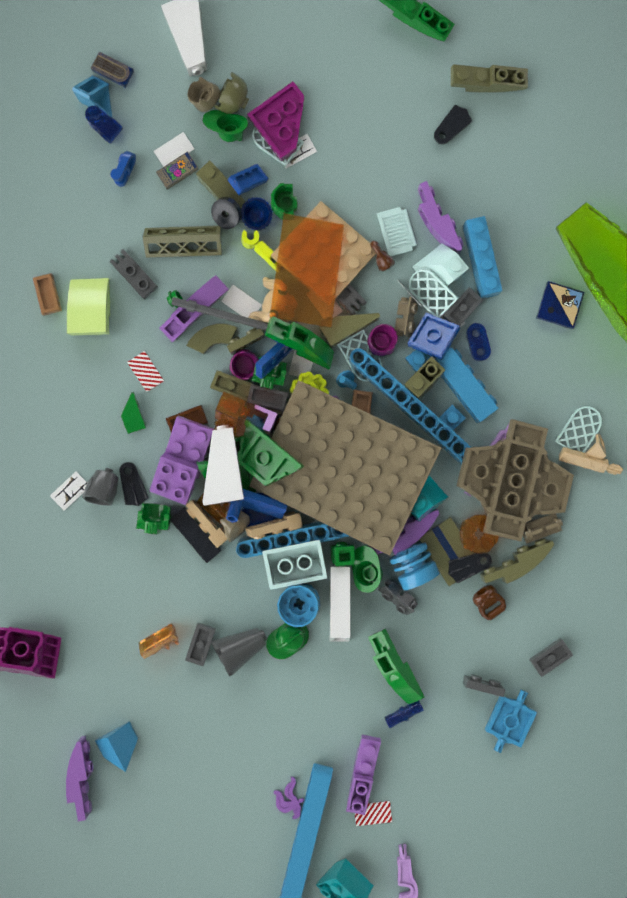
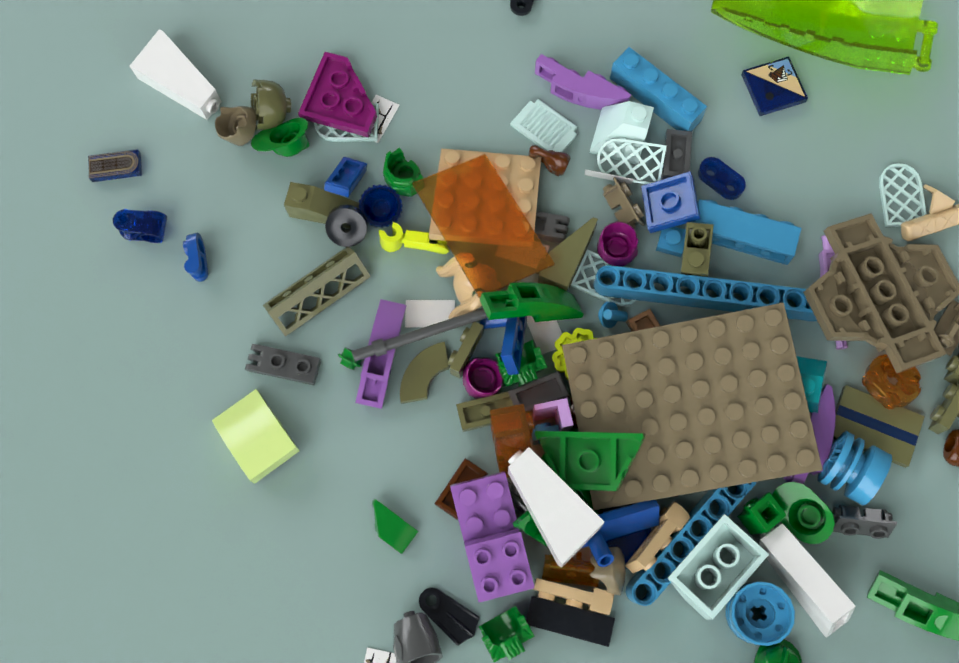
camera: 30 degrees left, 15 degrees down
medium nougat tile [33,273,62,316] -> none
dark azure slope [72,75,113,119] -> none
sticker [127,351,164,392] -> none
white sticker [154,132,194,167] -> none
tile [156,151,198,190] -> none
dark azure plate [439,405,466,430] -> none
black piece [448,552,492,583] -> none

